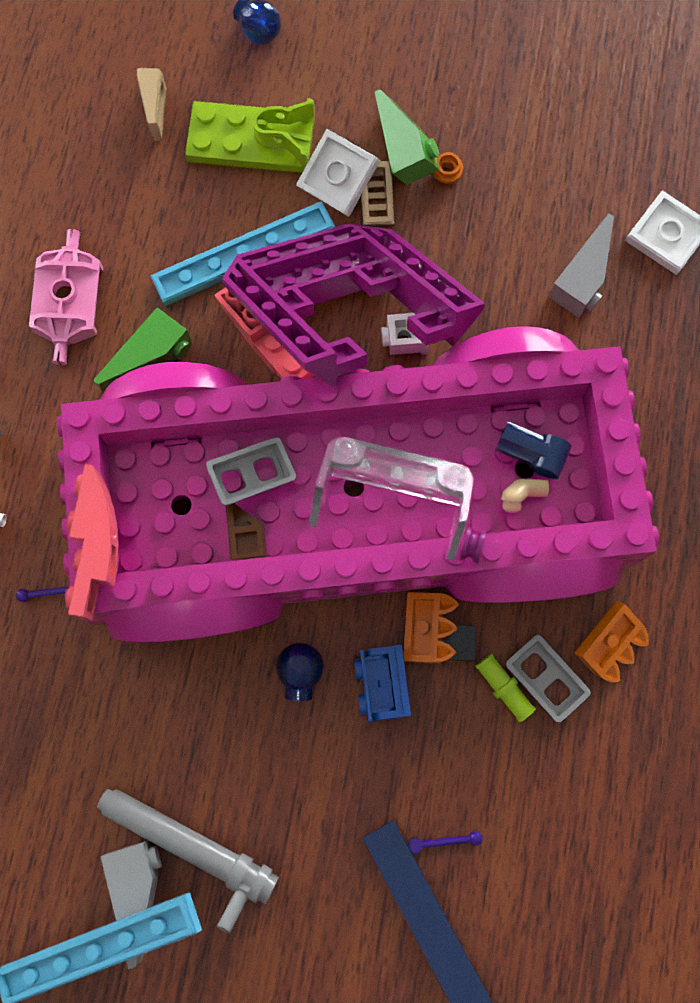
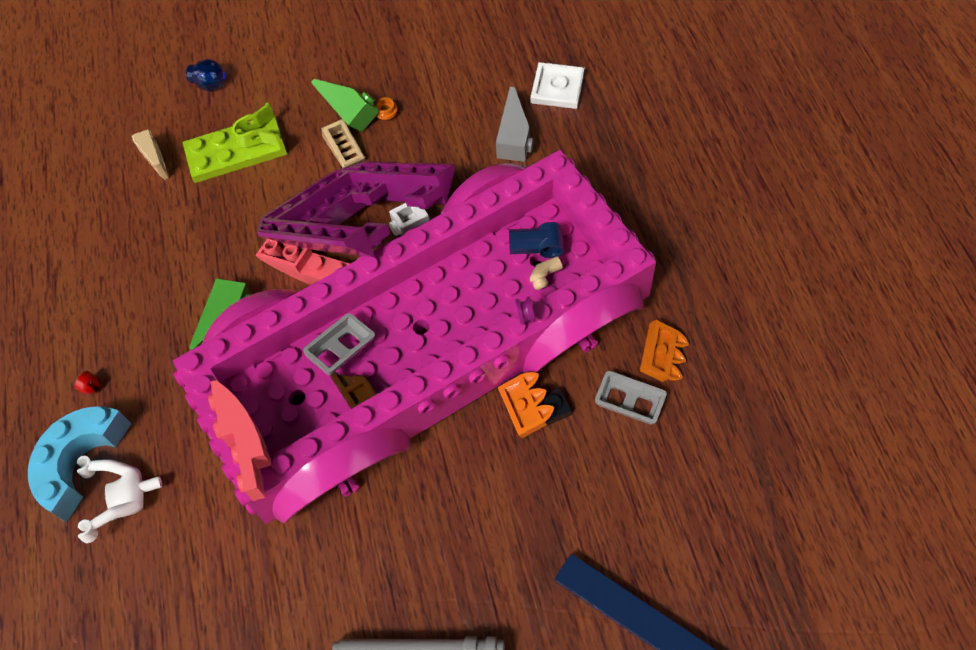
camera: 20 degrees left, 15 degrees down
dark purple hinge [16,586,70,602] -> none
bright pink plate [29,229,103,366] -> none
medium azure tile [150,201,335,306] -> none
clear blue piece [276,643,324,701] -> none
white tile [296,129,381,216] -> none
clear windscreen [309,437,474,560] -> none
blue hinge [354,645,411,722] -> none
dark purple hinge [408,831,483,853] -> none
lime pin [475,653,536,722] -> none

